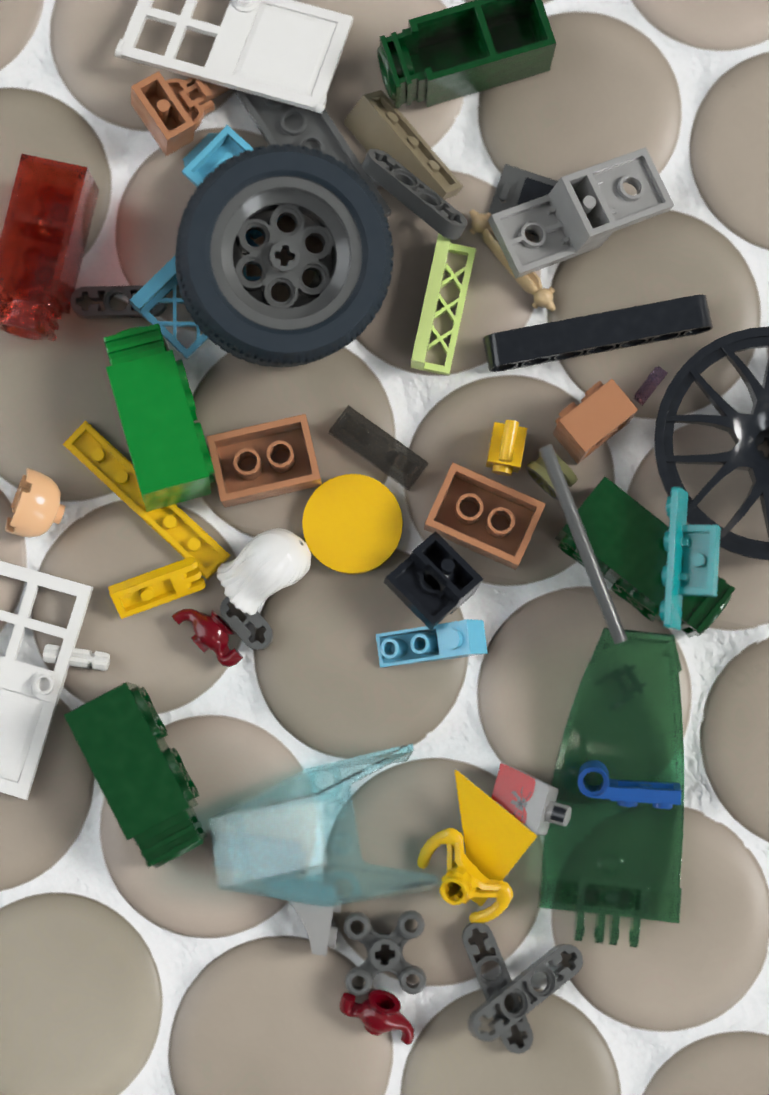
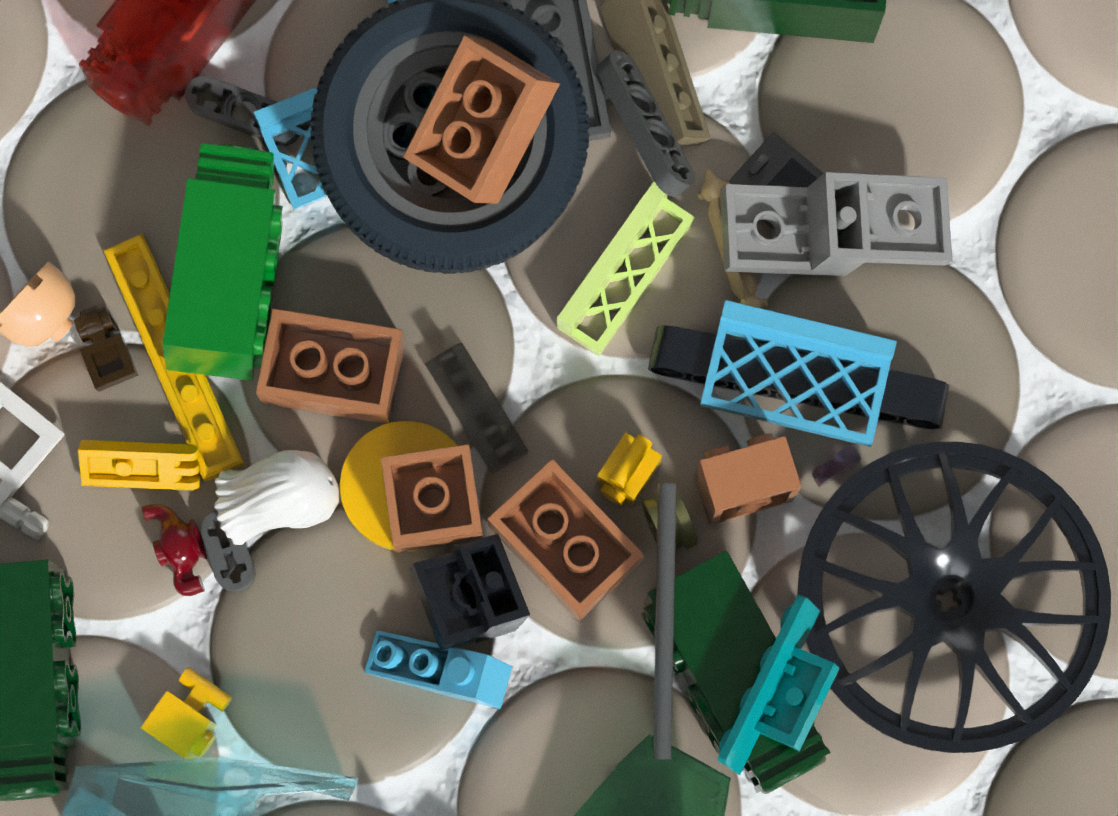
camera: 20 degrees right, 5 degrees down
none -> dark brown plate [74,305,139,392]
none -> yellow brick [140,667,232,762]
none -> nougat brick [381,444,483,553]
none -> nougat brick [403,35,560,204]
none -> medium azure fence [700,300,897,447]

